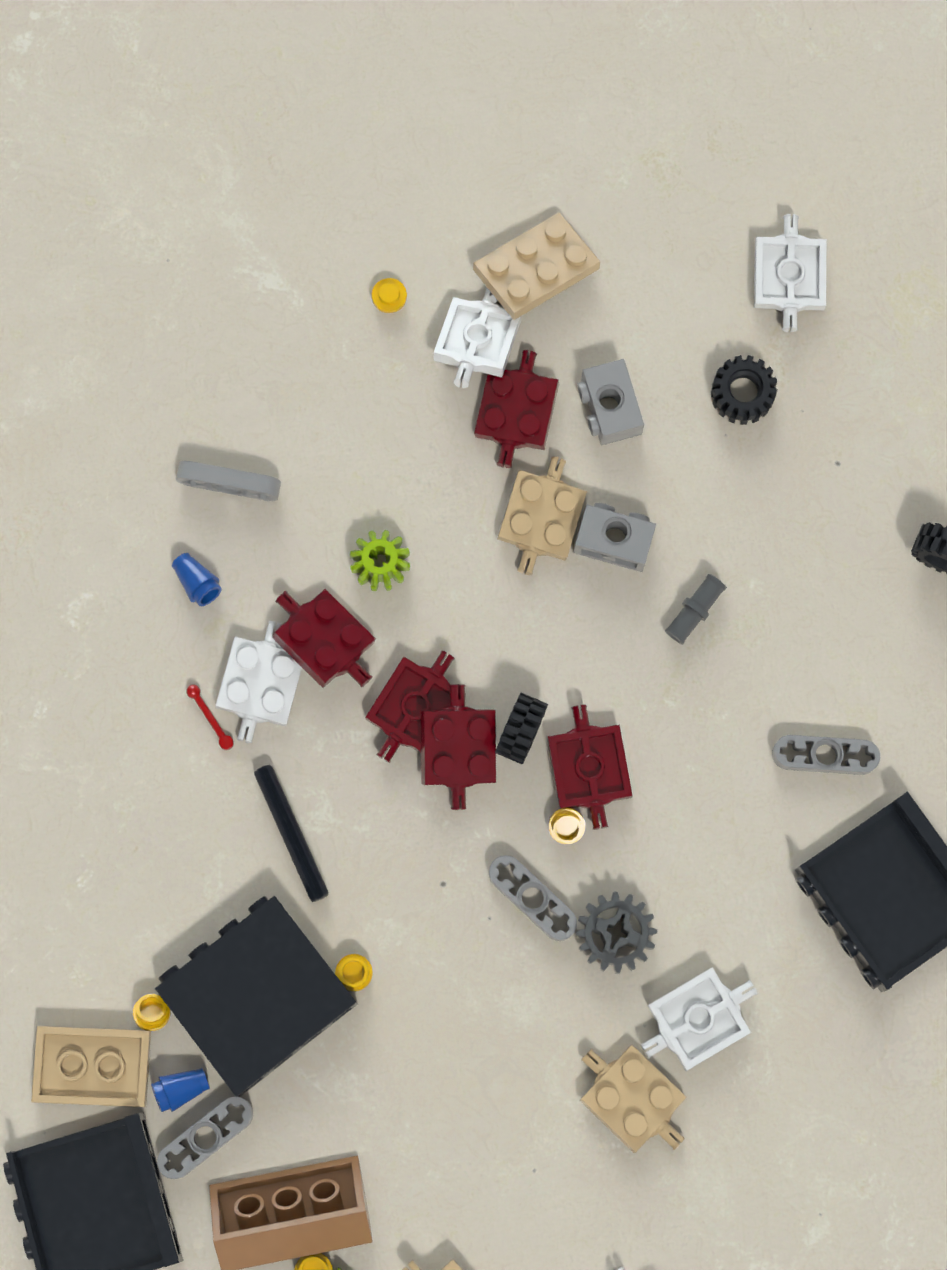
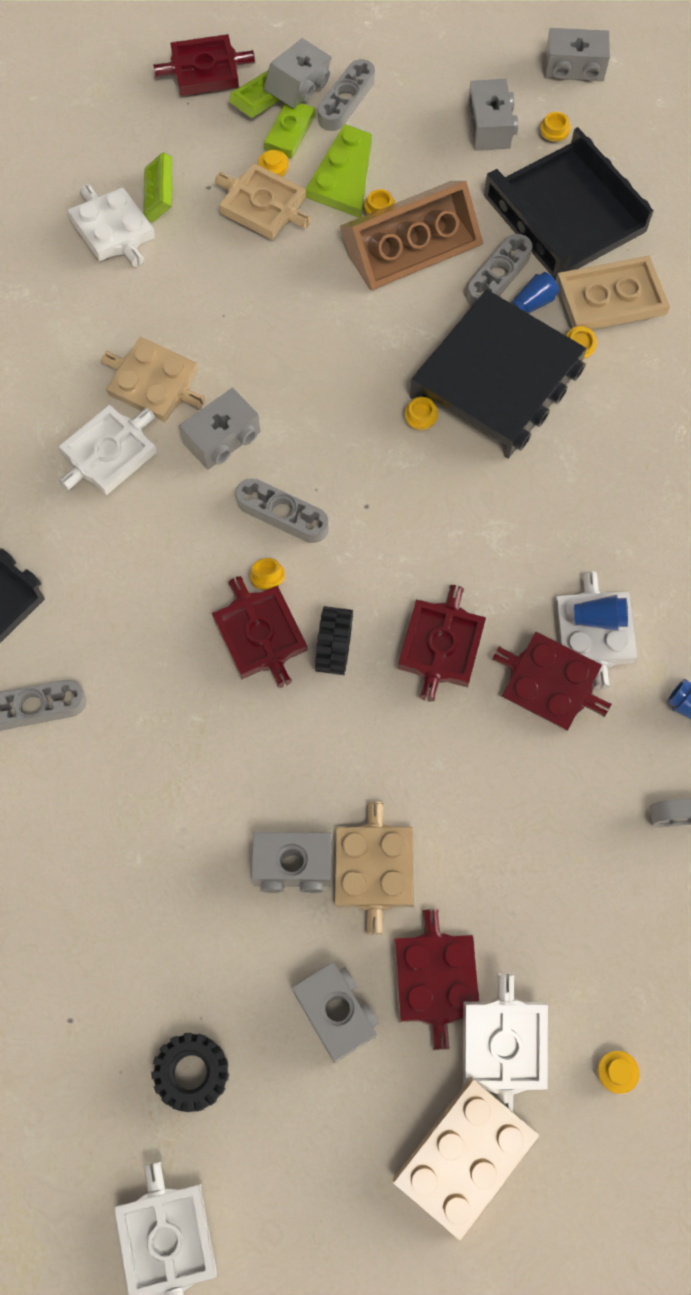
camera: 165 degrees right, 10 degrees down
red hinge [186,684,234,750] -> none
black axle [254,765,329,902] -> none
lime gear [350,530,410,591] -> none
dark red plate [421,684,496,810] -> none
dark grey gear [576,892,657,974] -> none
dark grey pin [665,574,727,645] -> none
none -> light grey brick [179,387,260,470]
none -> blue cone [574,594,628,631]

